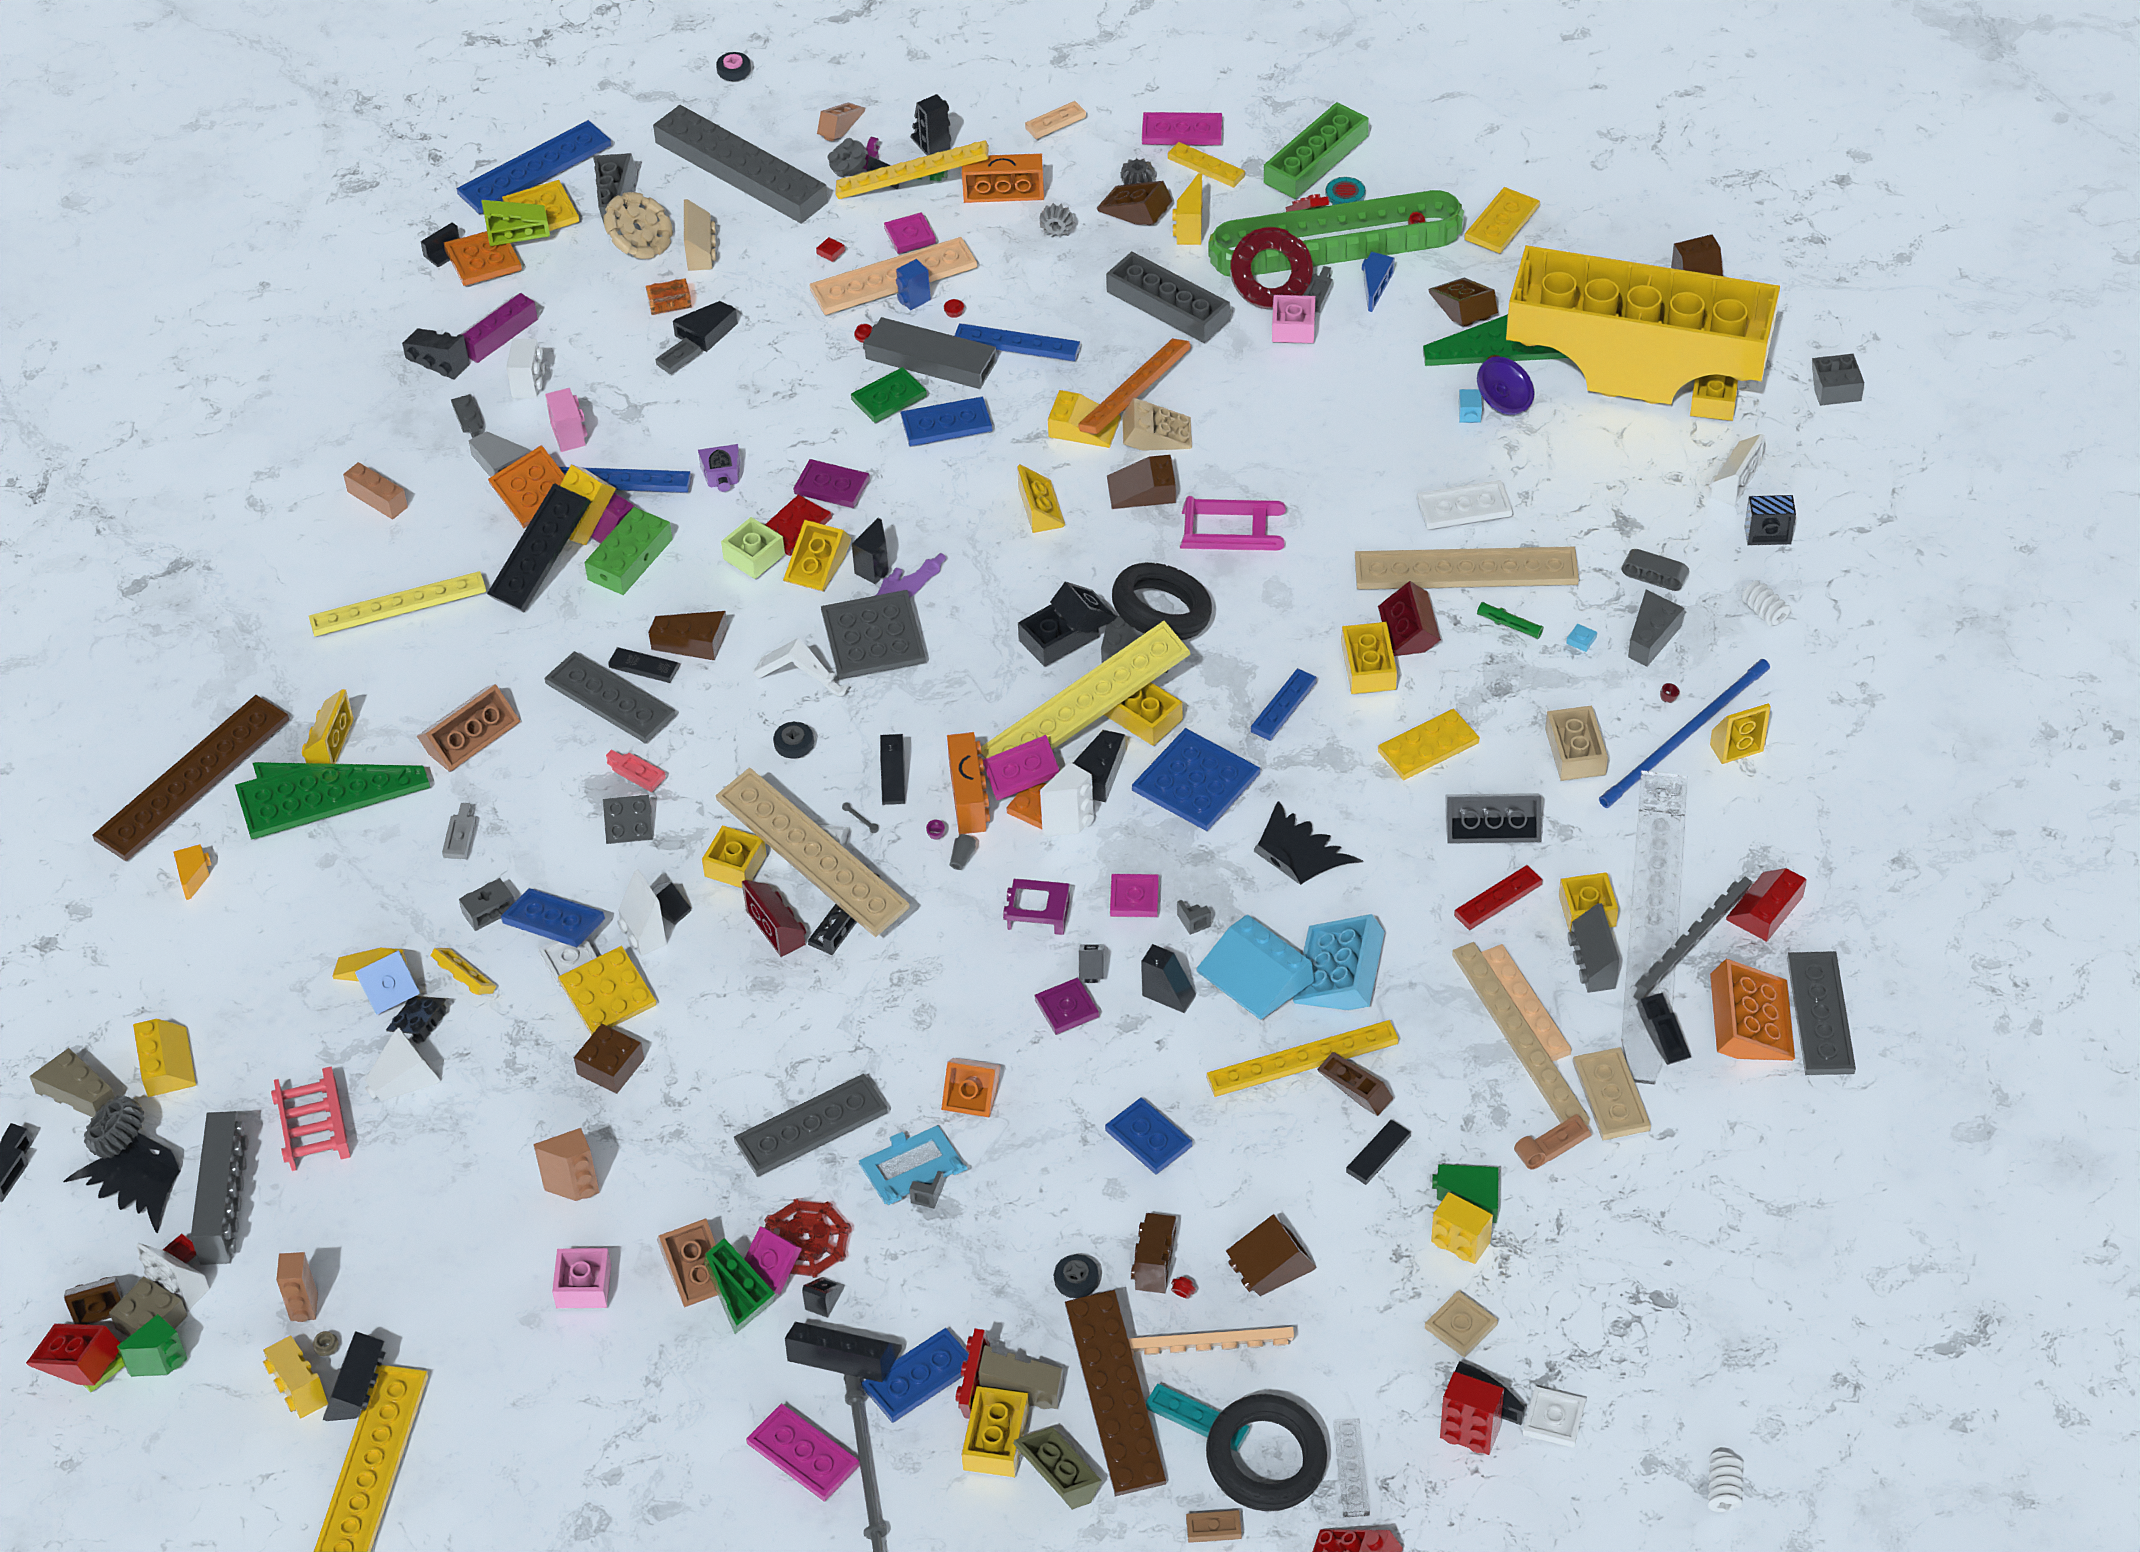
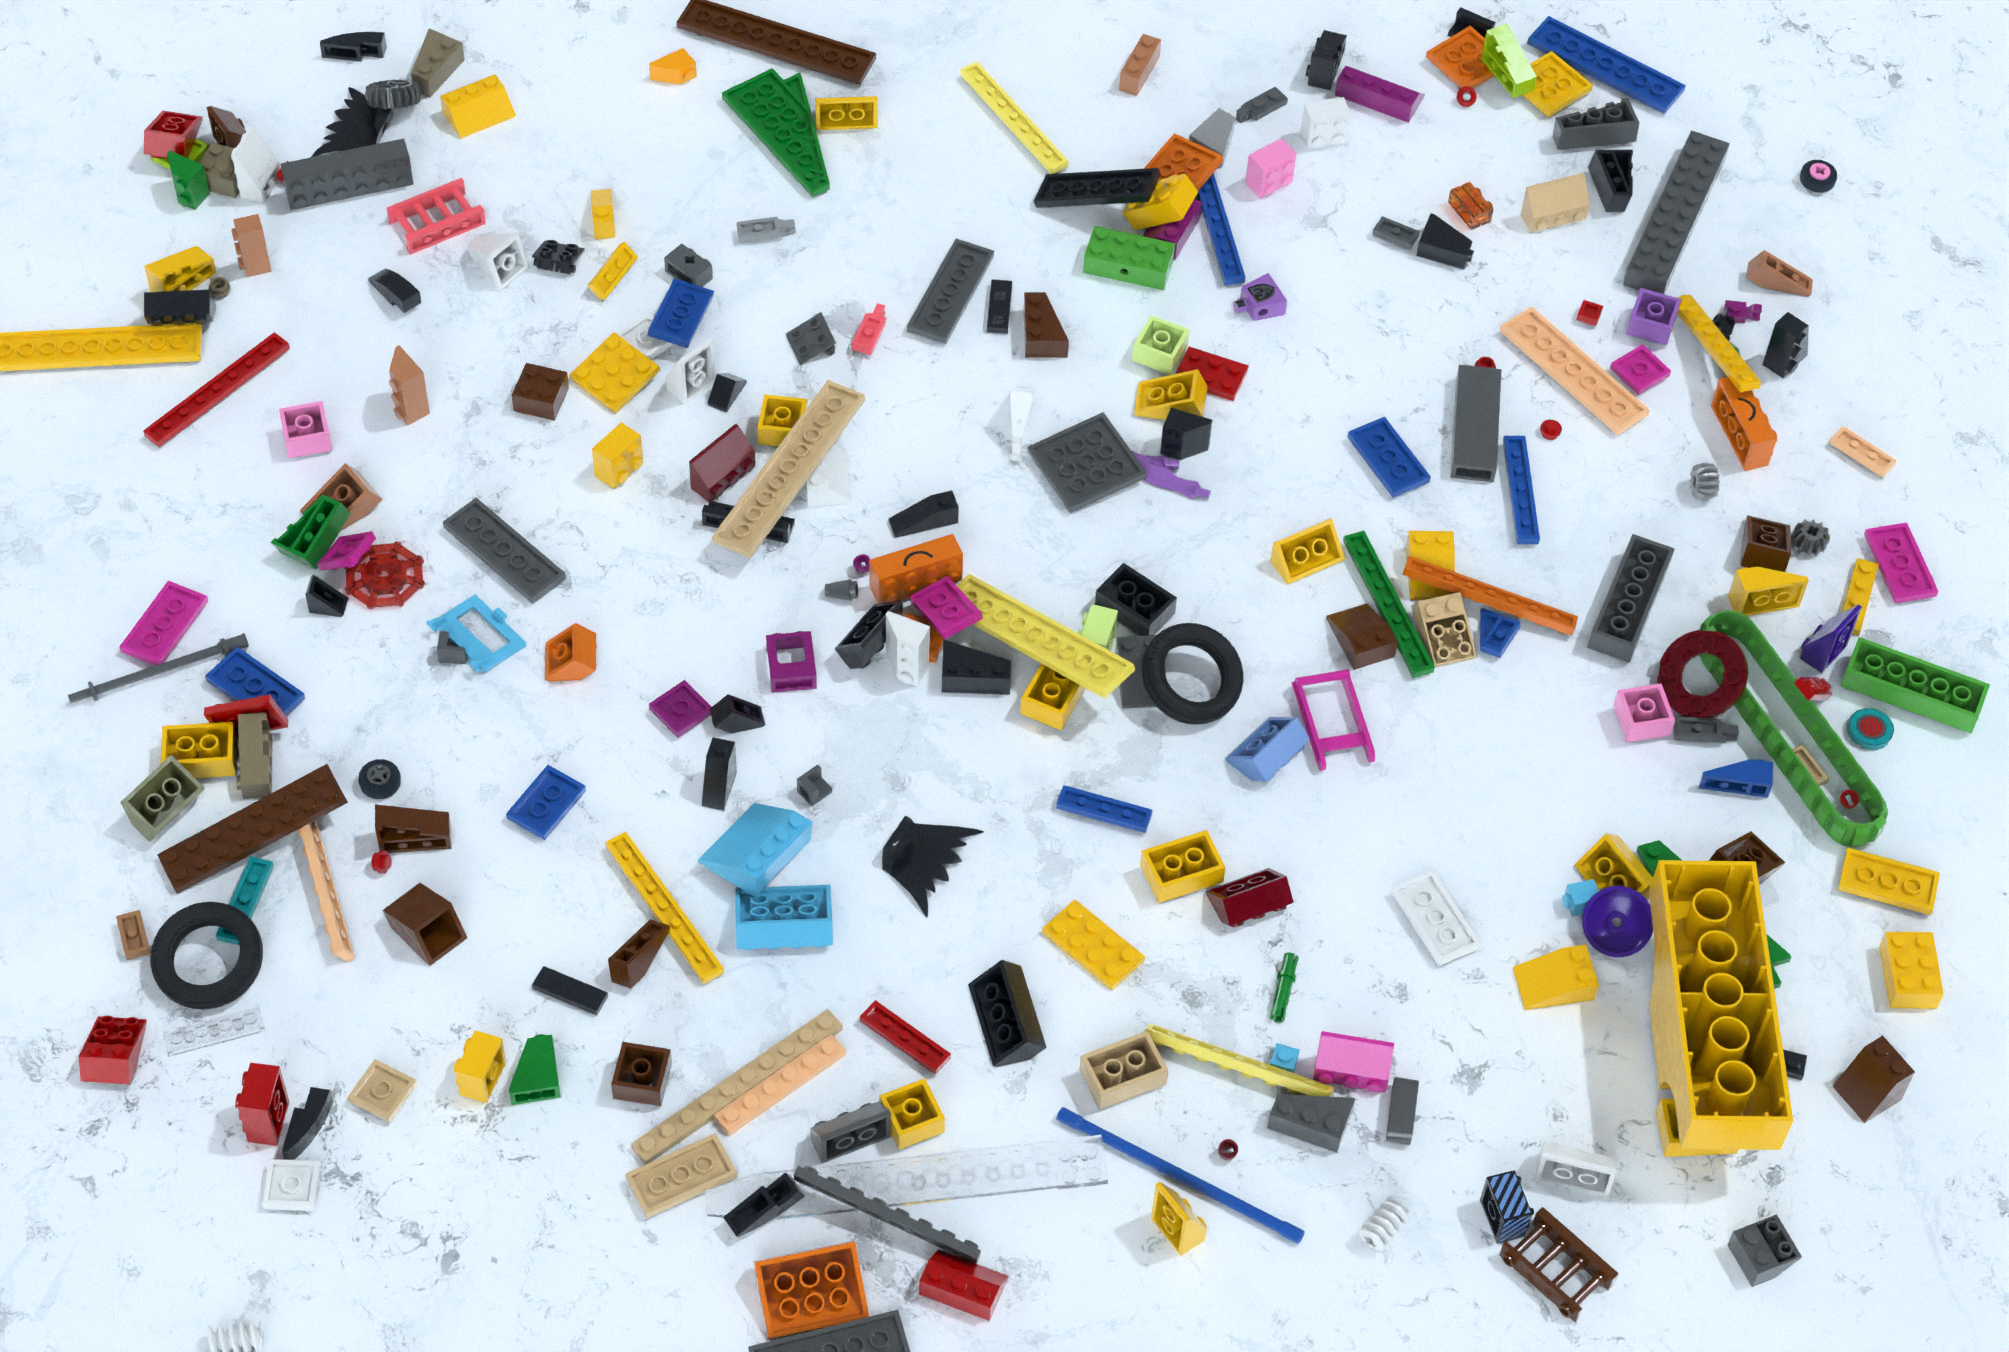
camera: 70 degrees right, 5 degrees up
light blue plate [355,950,420,1015] -> none
nougat slope [417,684,521,772] -> none
tan plate [604,192,673,259] -> none
black wheel [773,721,814,759] -> none
black slope [785,1321,902,1382] -> none
magenta plate [793,459,870,508] -> none
dark grey plate [827,138,868,177] -> none
dark grey hinge [842,802,879,833] -> none
green plate [851,367,927,423] -> none
blue brick [896,259,931,311] -> none
black slope [1050,581,1116,634] -> none
dark pink plate [1110,874,1159,917] -> none
blue plate [1132,728,1260,831] -> none
tan plate [1355,546,1579,589] -> none
nougat plate [1514,1114,1592,1170] -> none
none -> red plate [143,332,290,447]
none -> black slope [368,268,421,313]
none -> yellow brick [592,422,643,489]
none -> reddish brown brick [611,1041,672,1106]
none -> black slope [835,600,903,669]
none -> yellowish green brick [1078,604,1118,651]
none -> light yellow plate [1145,1023,1335,1097]
none -> medium blue slope [1225,717,1310,782]
none -> slope [1313,1031,1394,1092]
none -> green plate [1343,531,1435,678]
none -> red plate [1456,86,1477,107]
none -> blue wing [1480,608,1521,658]
none -> reddish brown fence [1499,1207,1619,1323]
none -> yellow slope [1513,944,1599,1010]
none -> yellow slope [1574,833,1653,900]
none -> black wedge [1588,149,1633,212]
none -> medium lavender brick [1626,288,1681,346]
none -> dark purple slope [1800,605,1862,673]
none -> yellow brick [1879,932,1944,1009]

